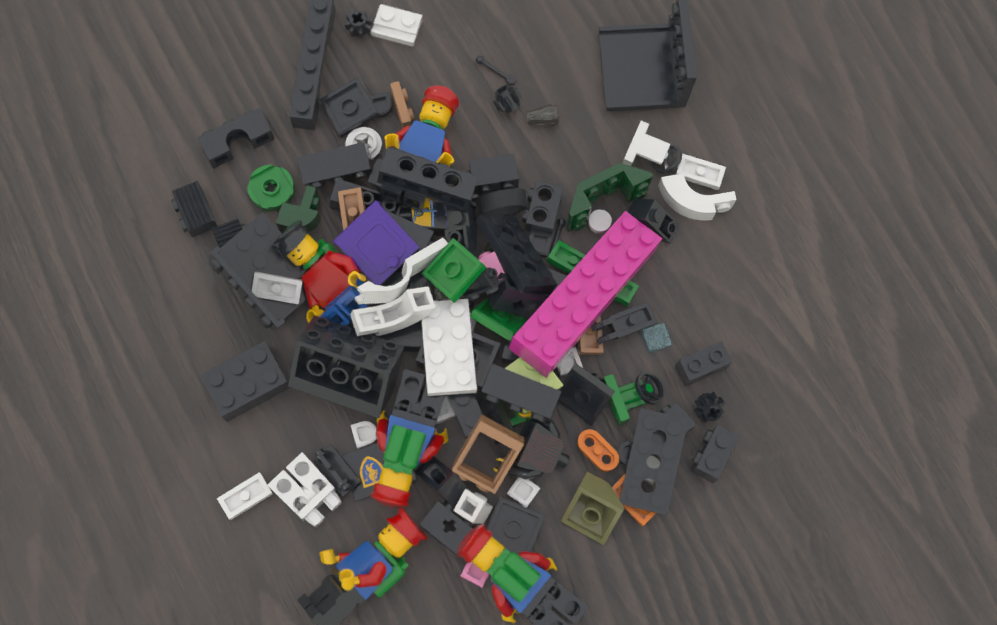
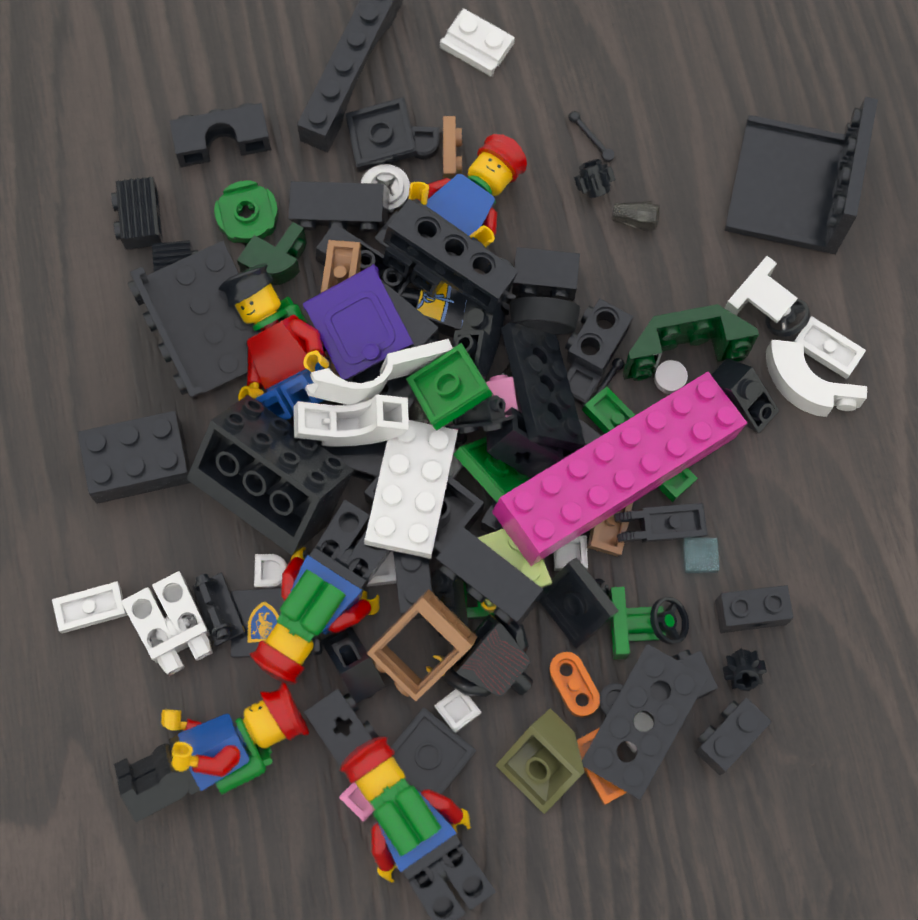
camera: 20 degrees right, 0 degrees up
white plate [252,272,303,304] -> none
black gear [344,9,372,38] -> none
white brick [453,489,493,524] -> none

